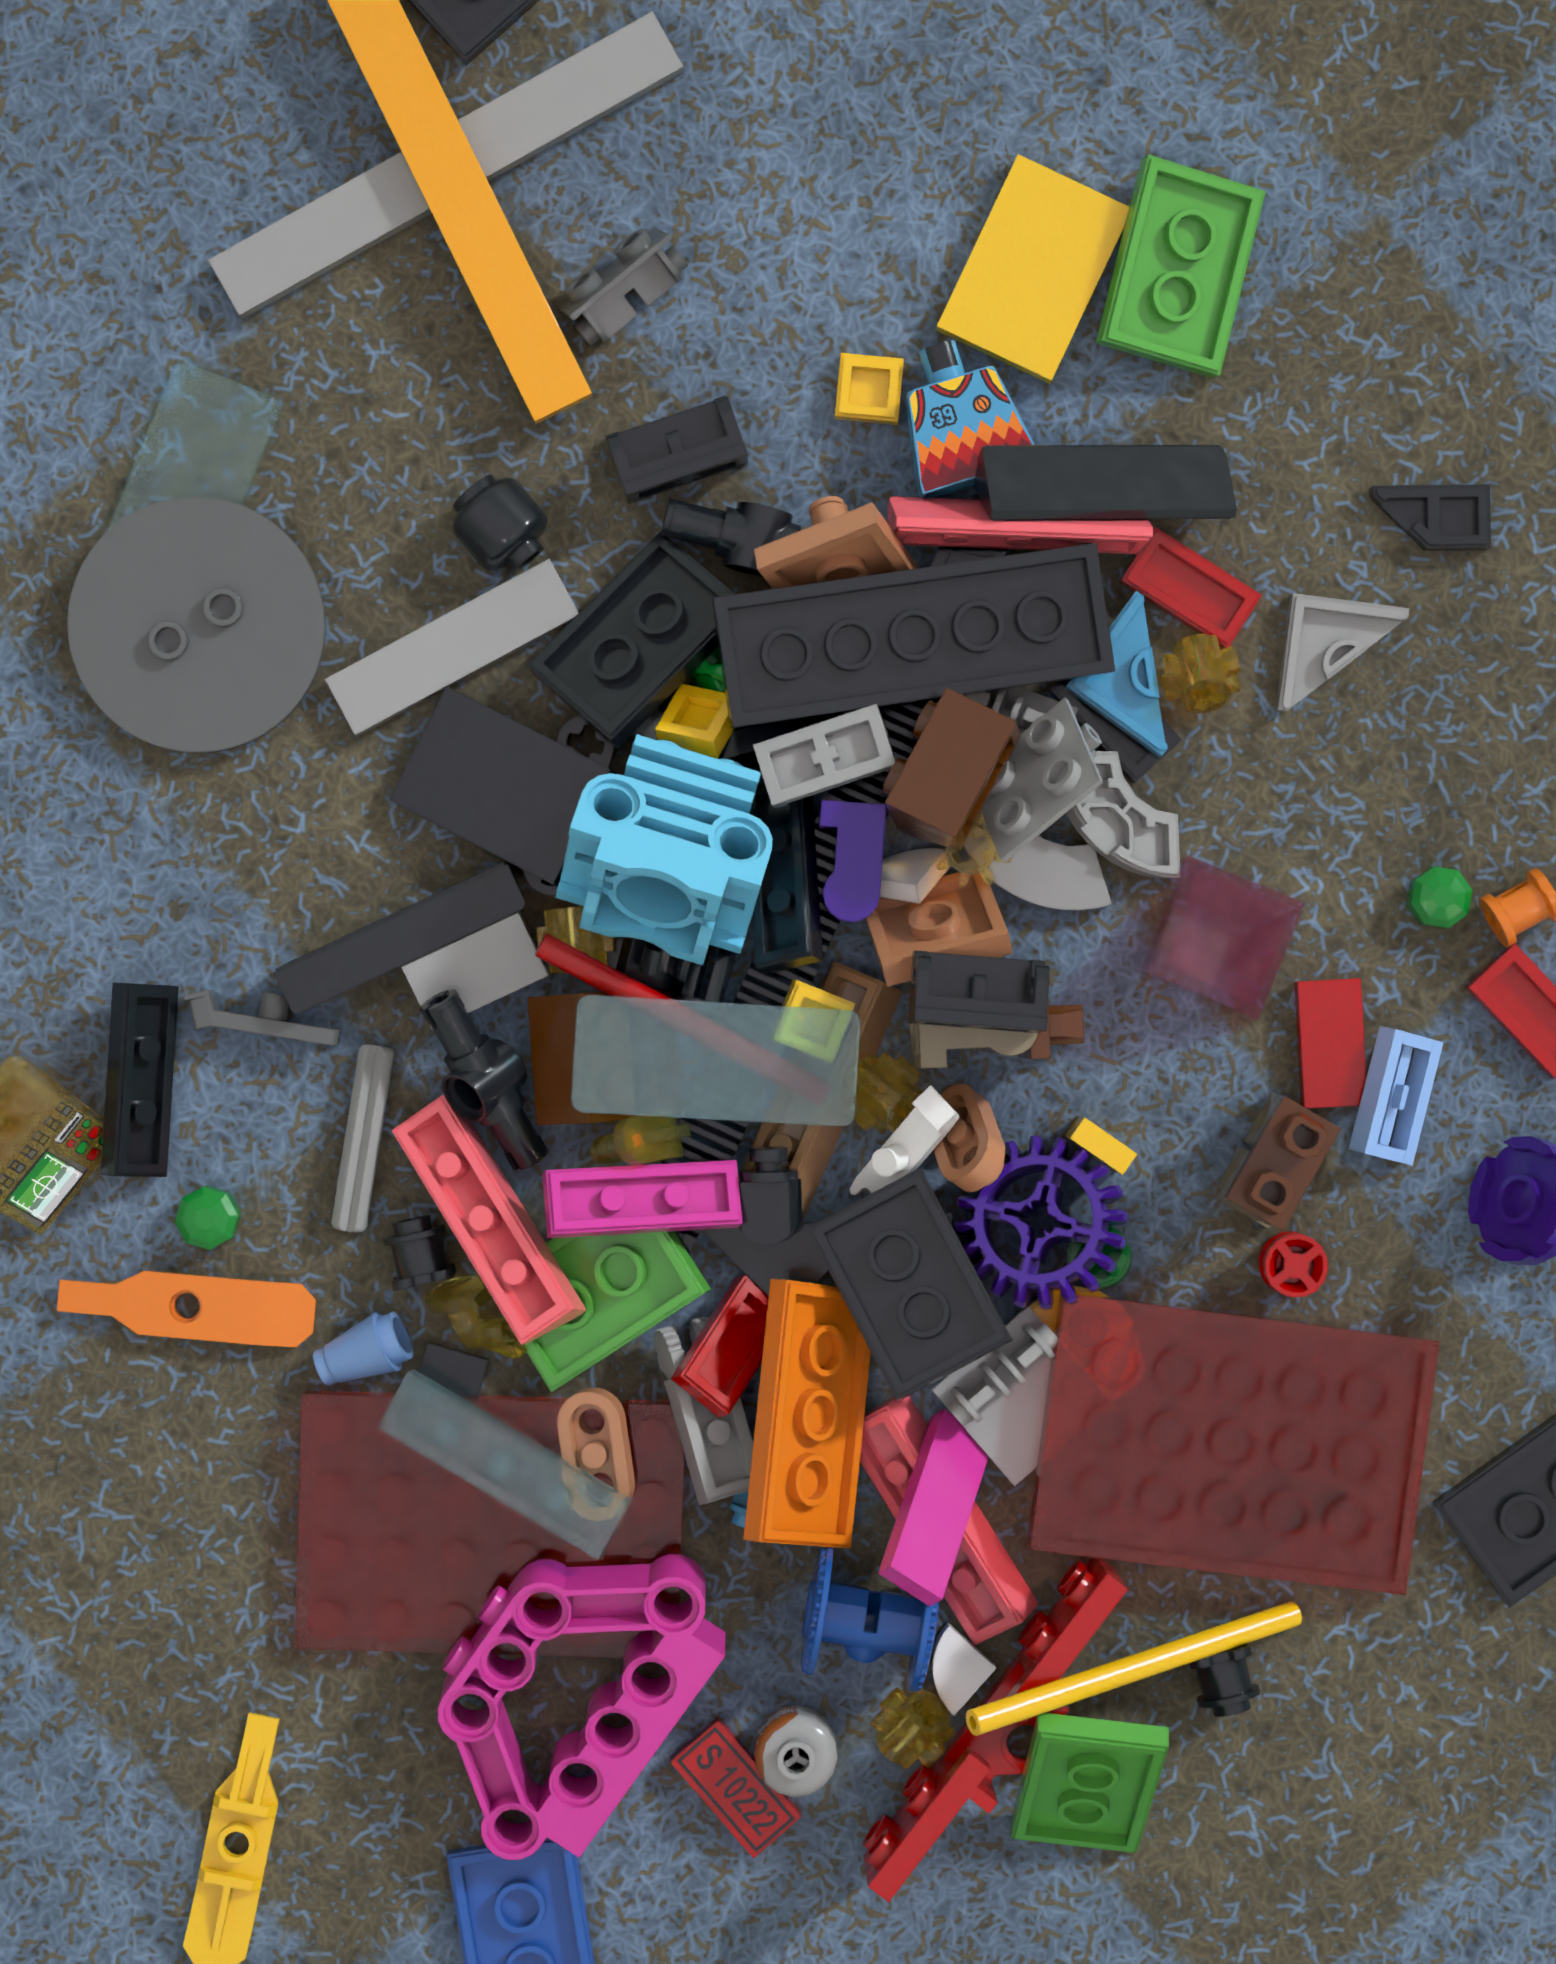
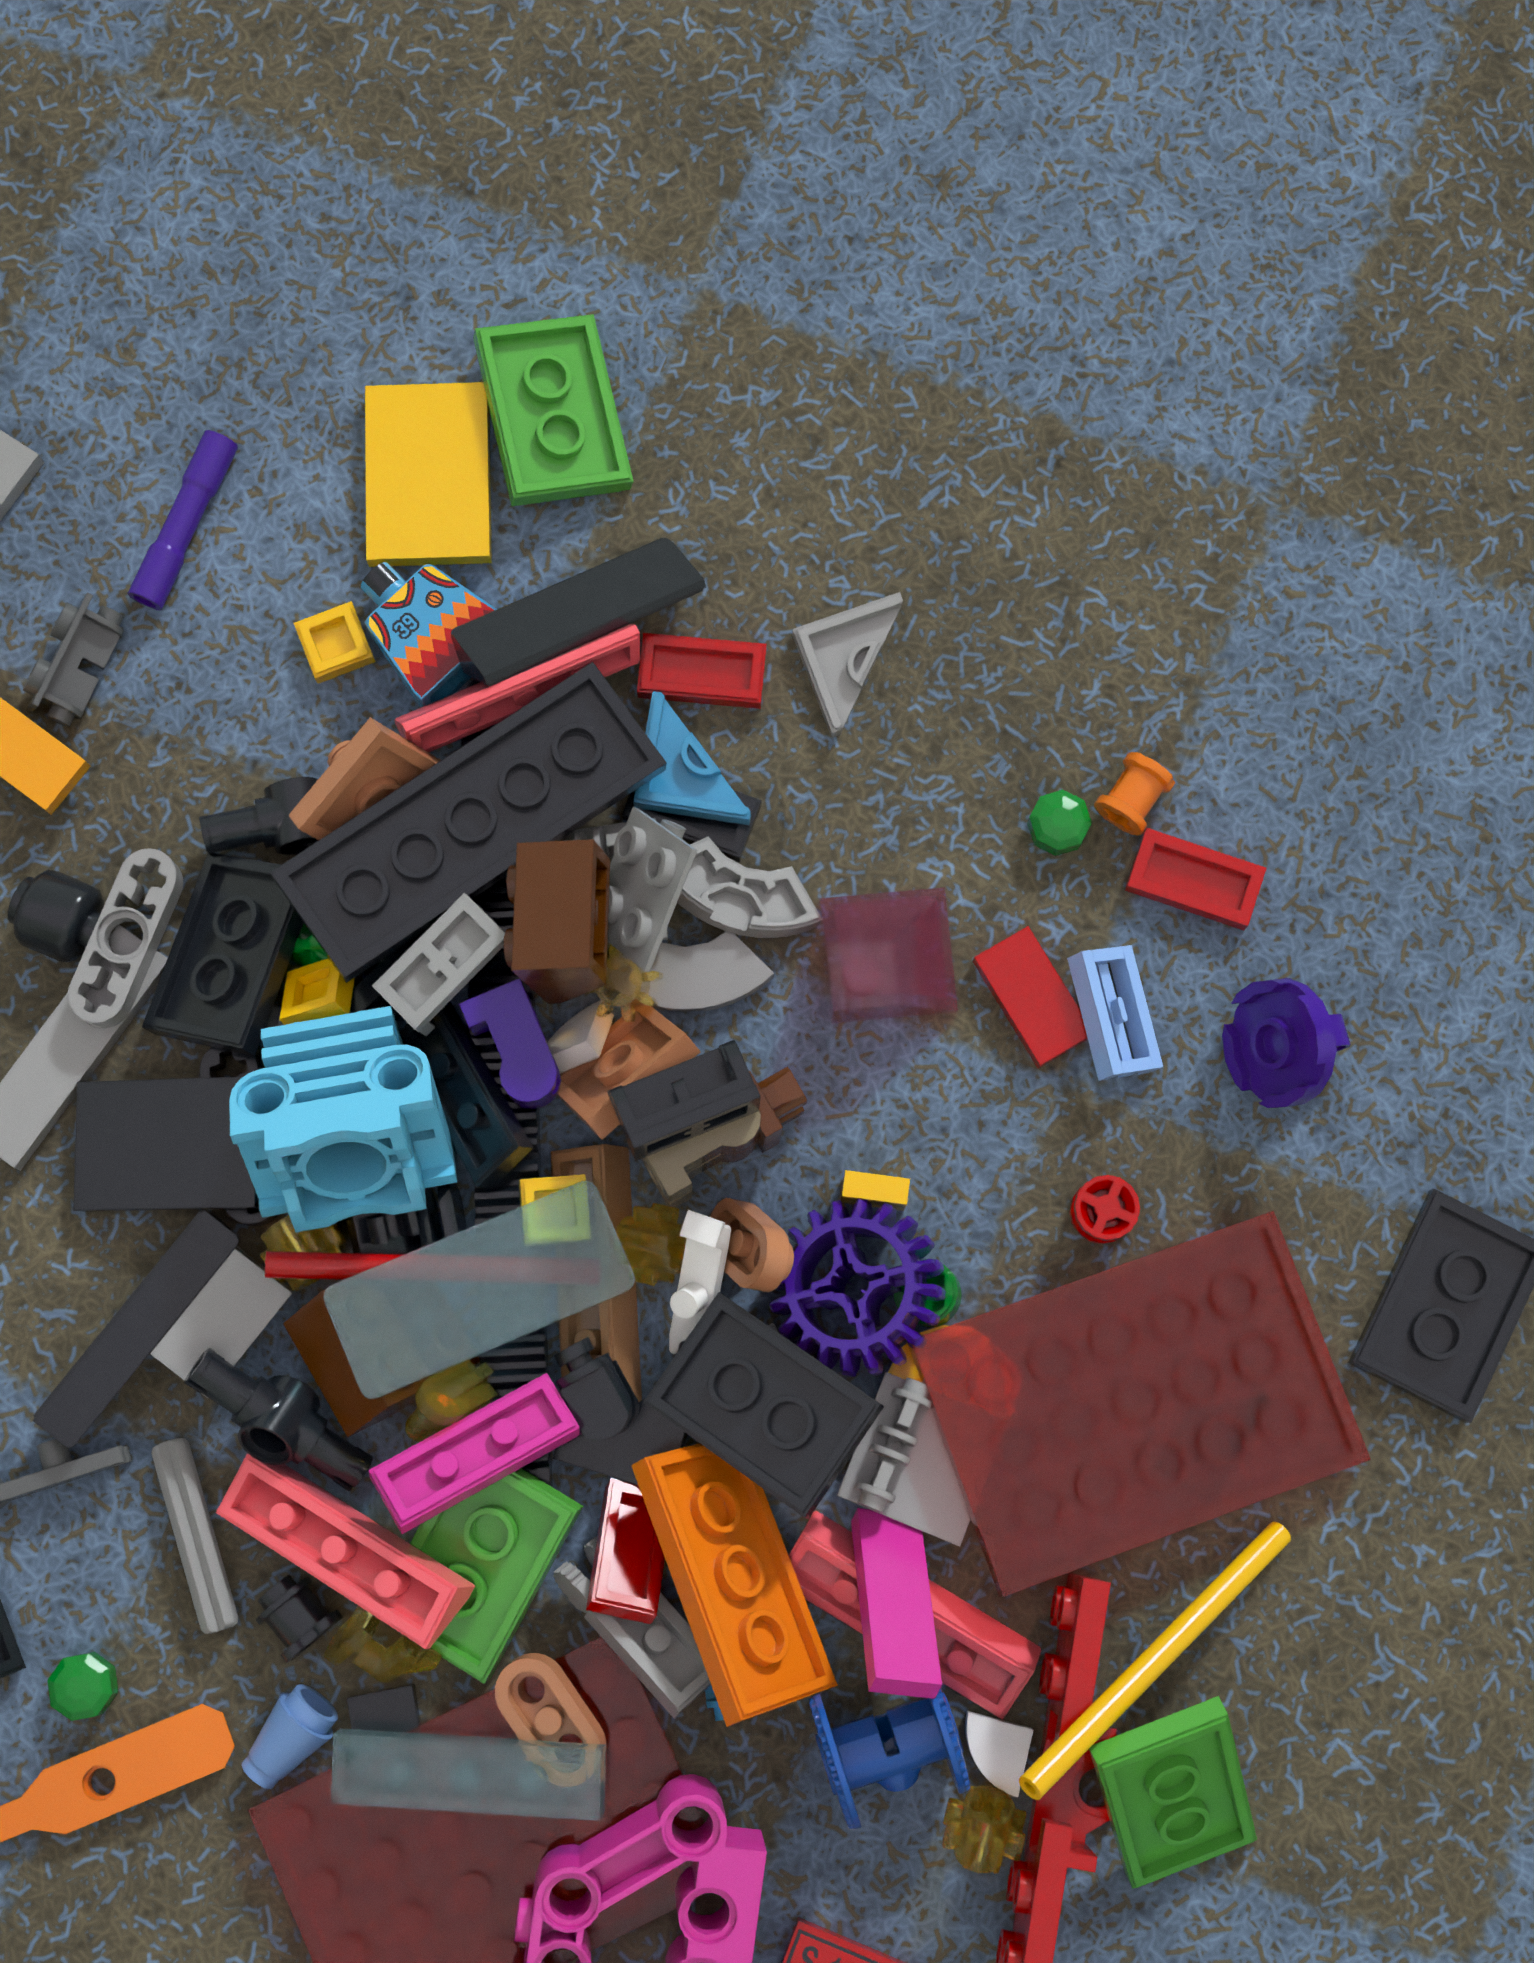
camera: 25 degrees left, 10 degrees down
black hinge [605,395,748,504] -> none
light grey head [754,1705,838,1797] -> none
clear yellow gear [1161,634,1242,713] -> none
black brick [1189,1644,1260,1717] -> none
reddish brown hips [1211,1091,1341,1231] -> none
black tile [1369,484,1491,551] -> none
none -> light grey beam [68,848,183,1028]
none -> dark purple piece [127,430,238,611]

